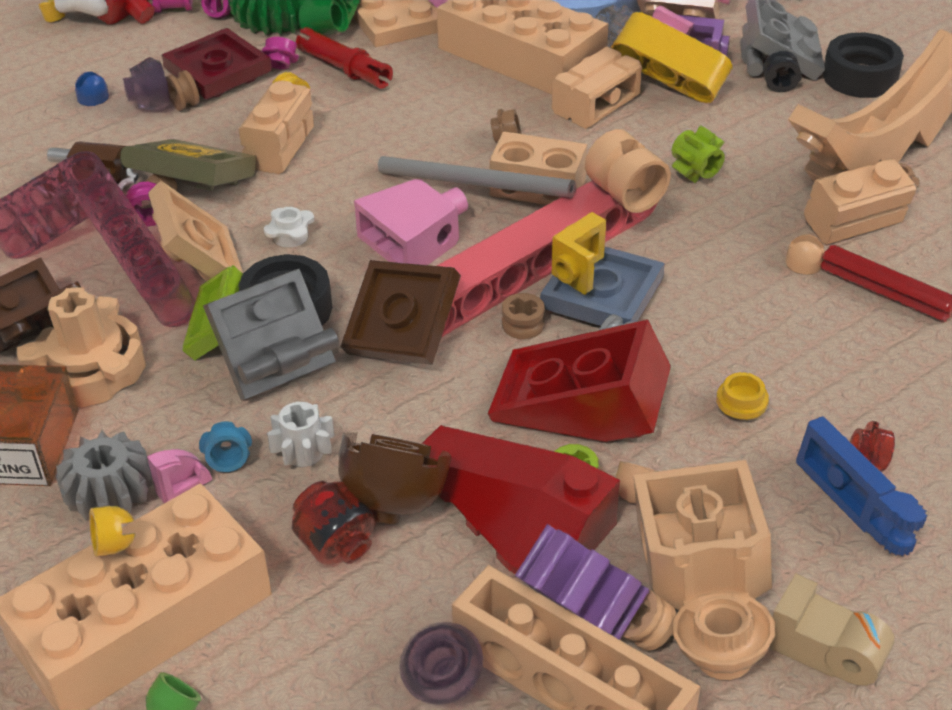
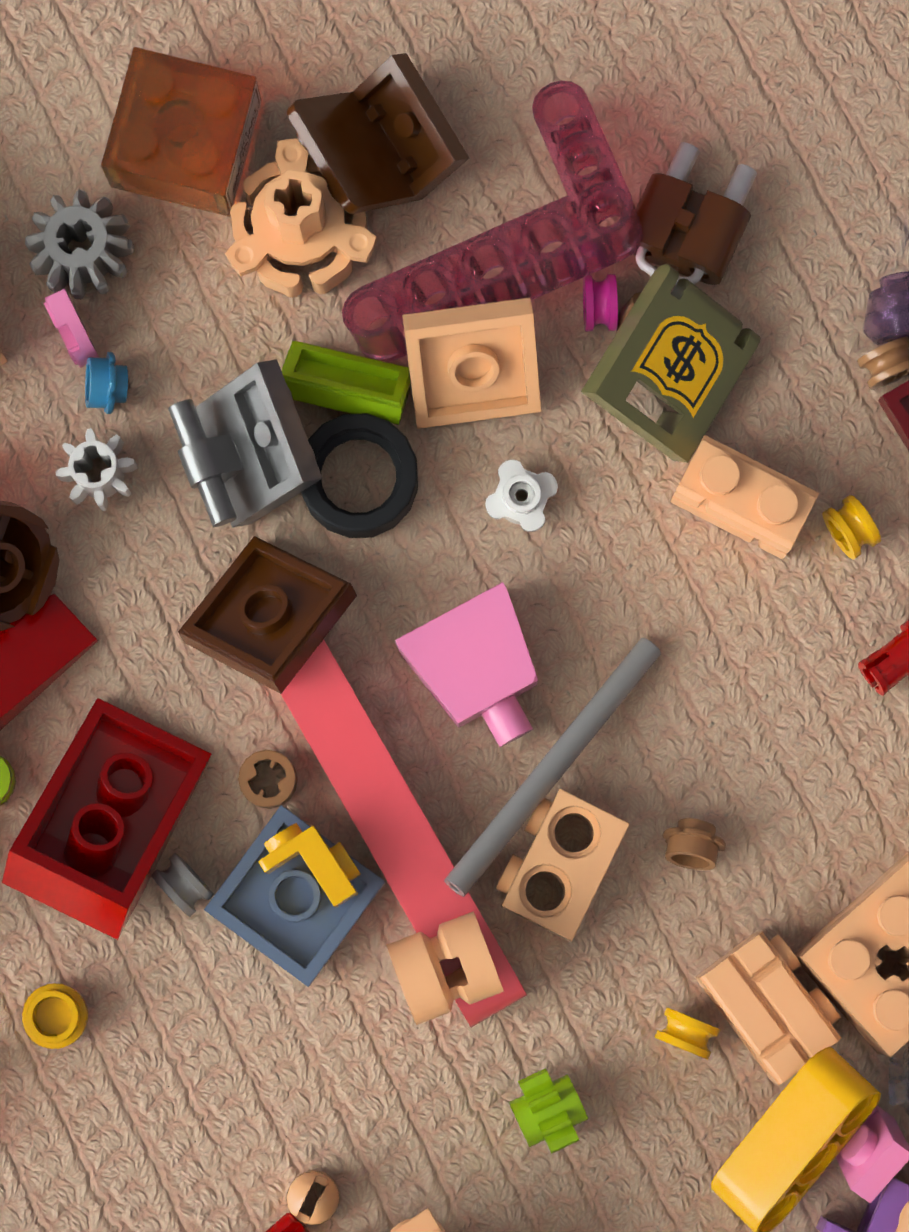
camera: 100 degrees right, 40 degrees up
none -> yellow bush [655,1007,720,1060]

